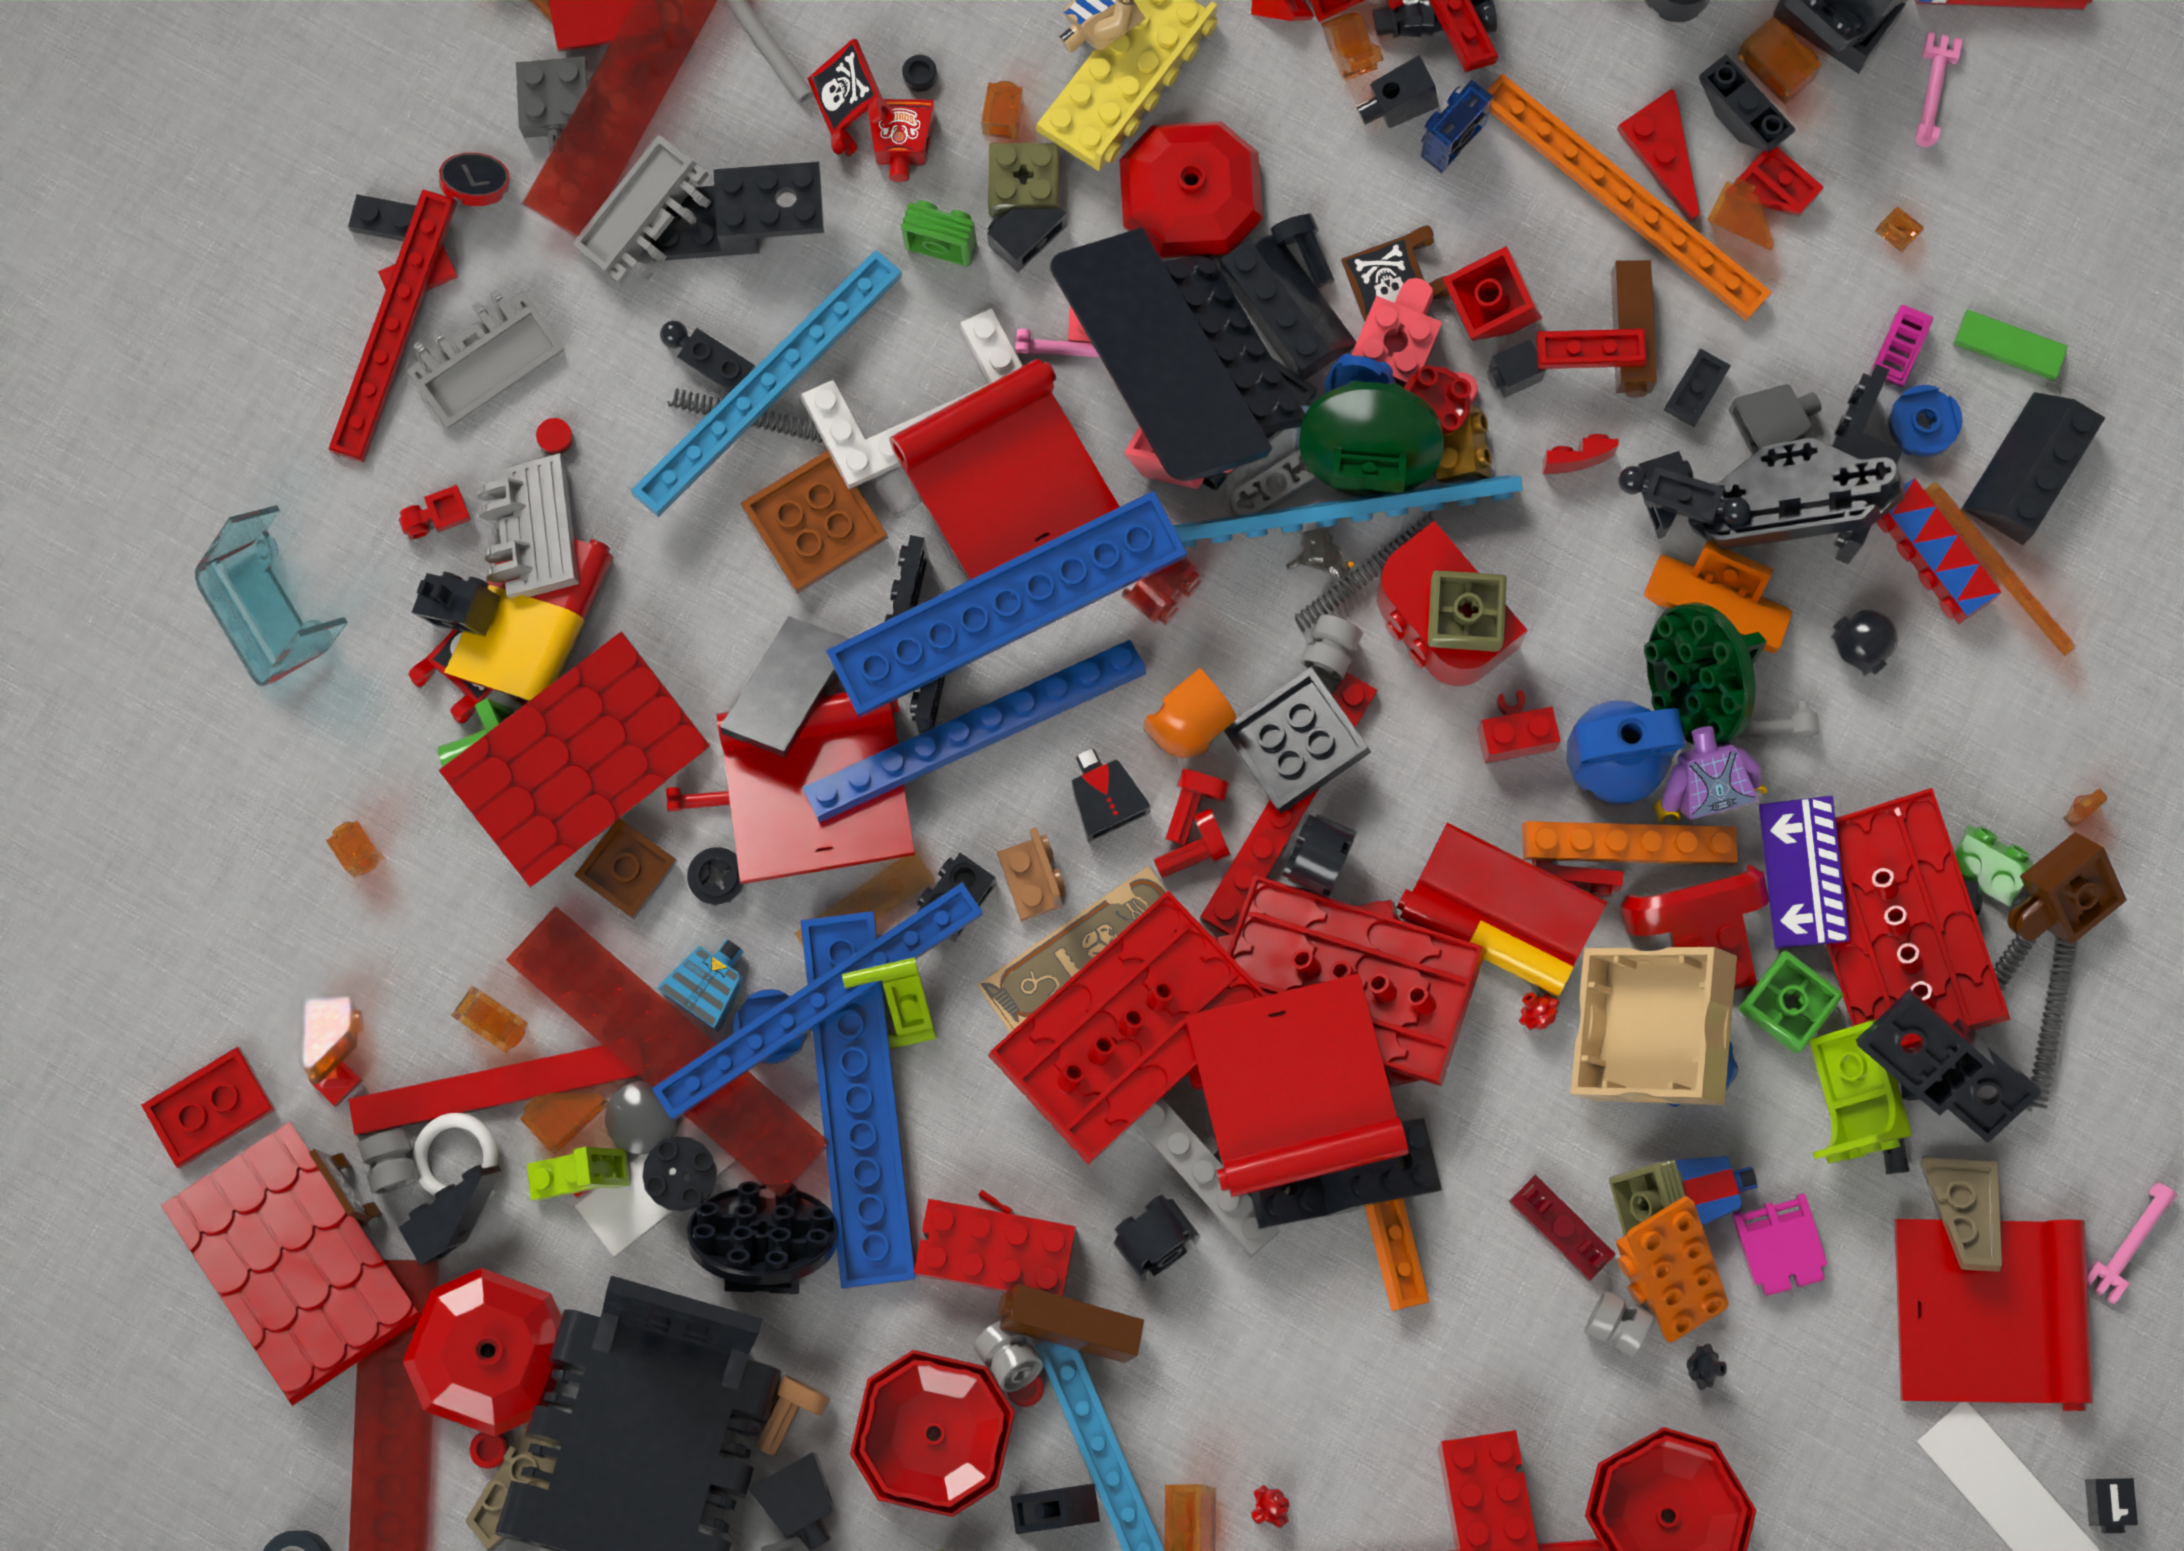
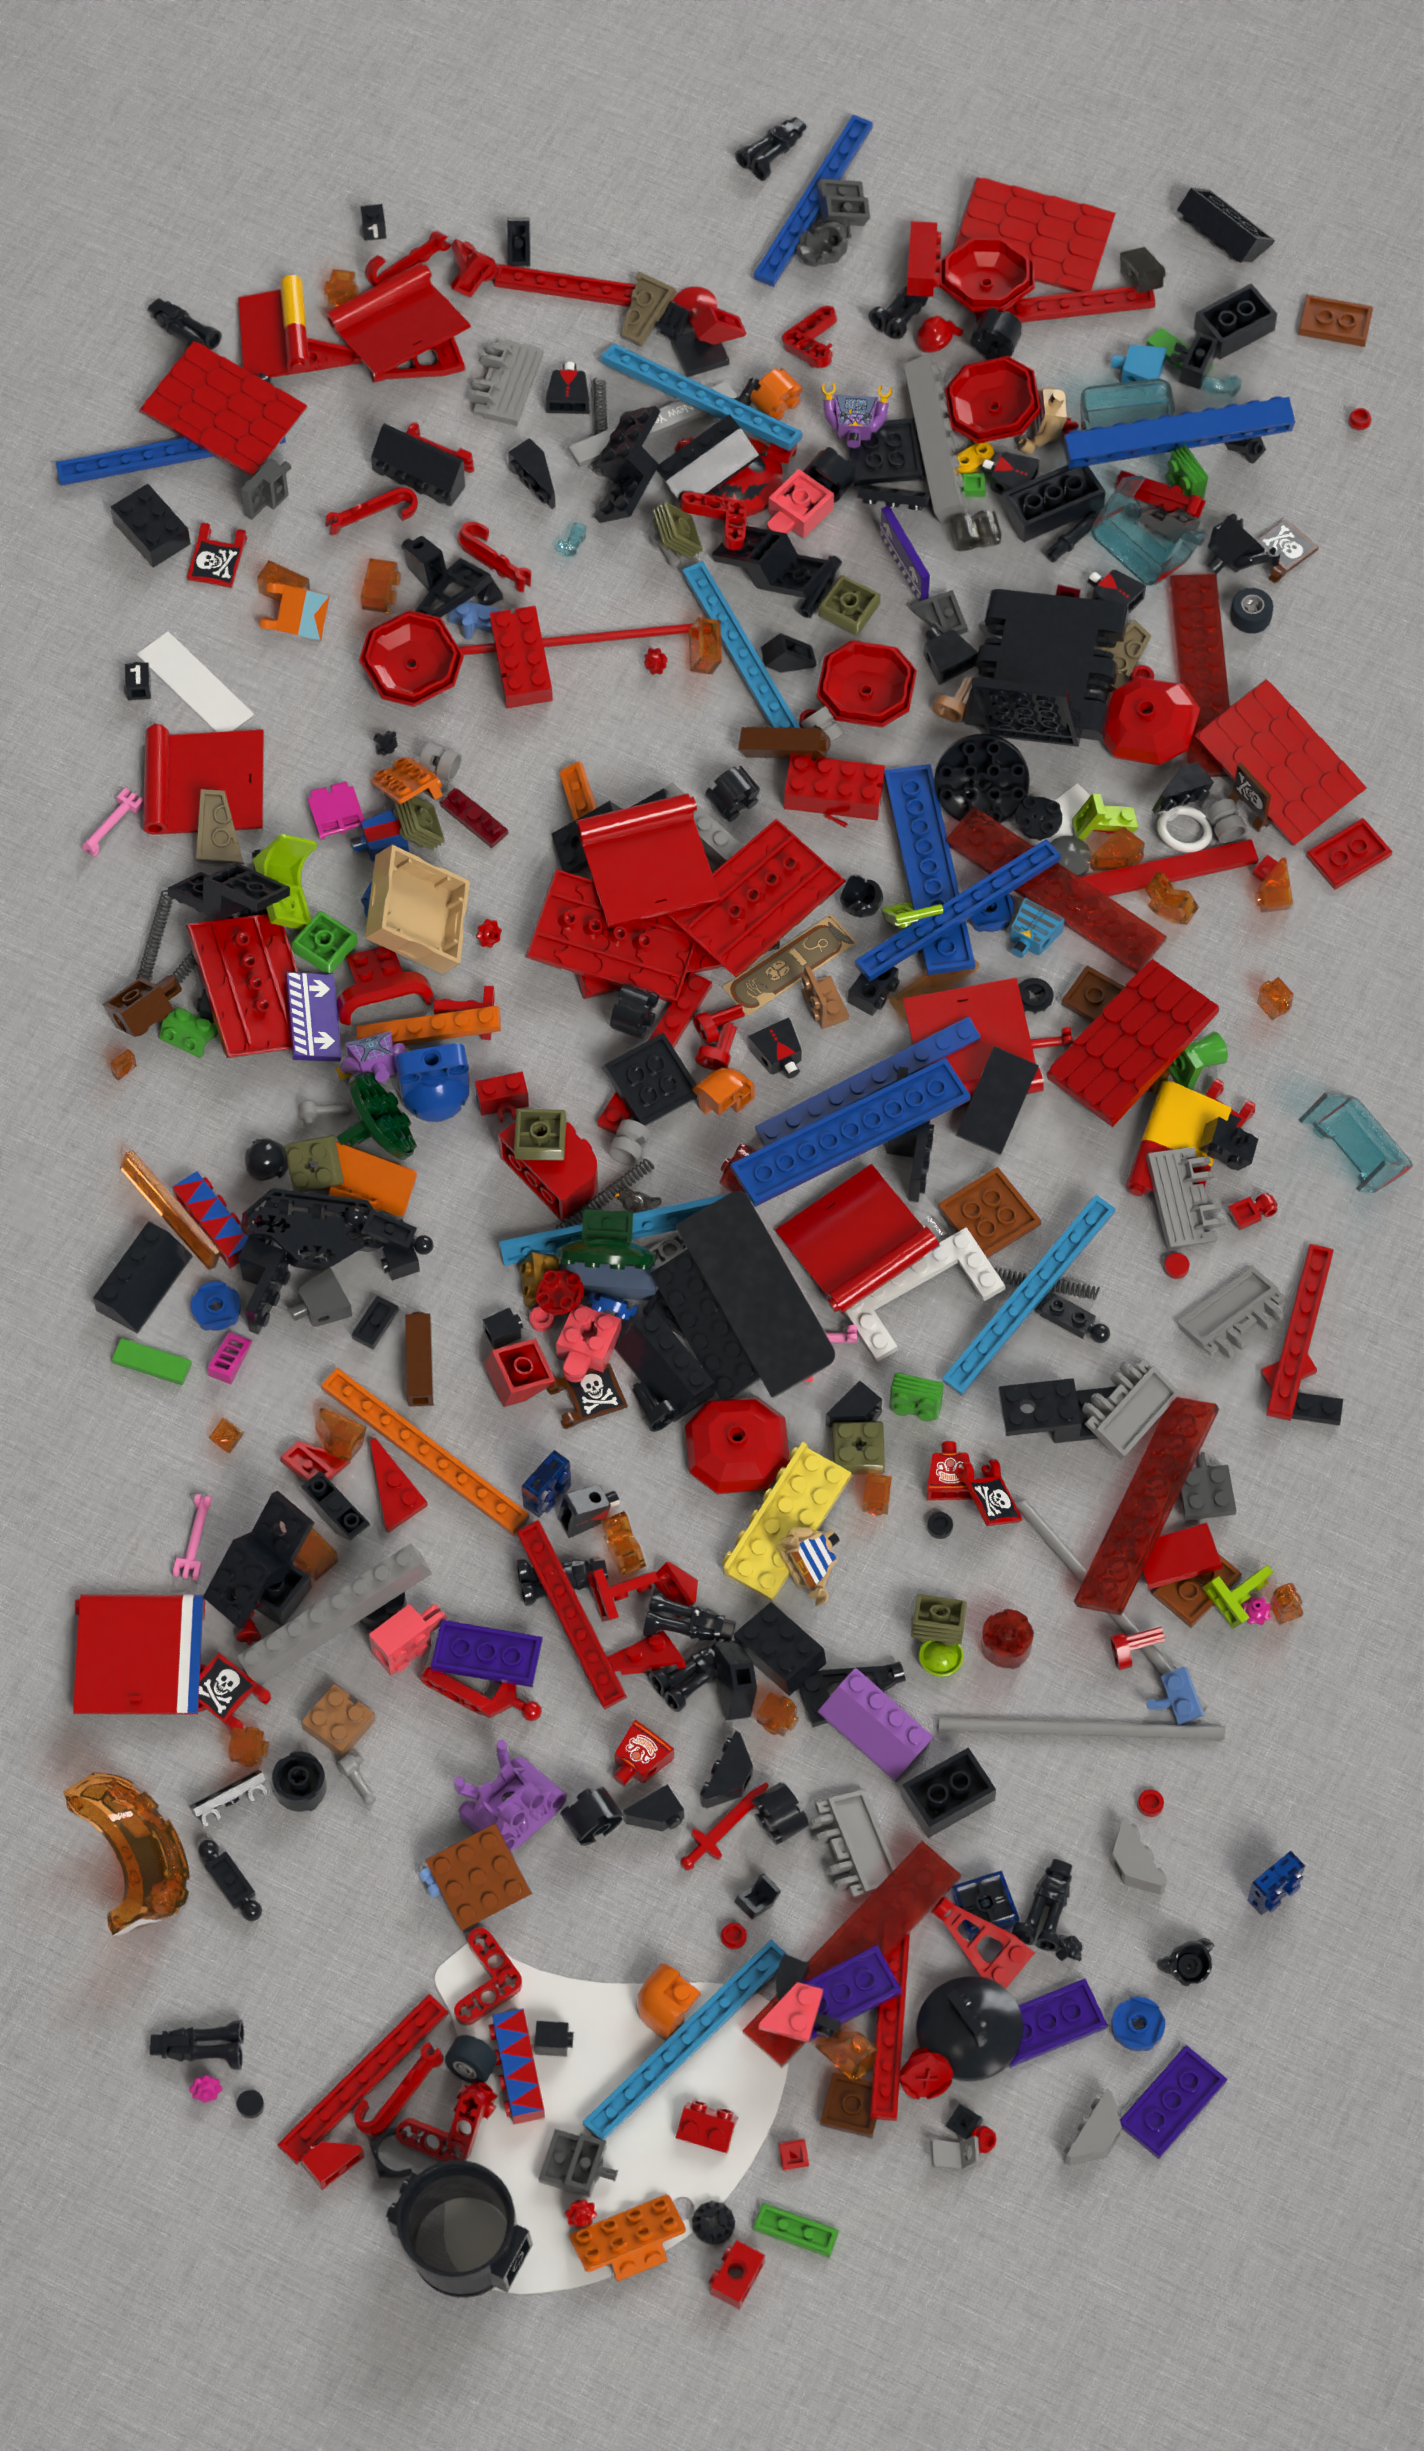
camera: 175 degrees right, 15 degrees down
tile [439,153,510,206] -> none
red door [1396,822,1607,997] -> none
red tile [1536,328,1647,369] -> none
red slope [1542,434,1619,474] -> none
none -> olive brick [284,1135,344,1192]
none -> black cap [840,874,883,918]

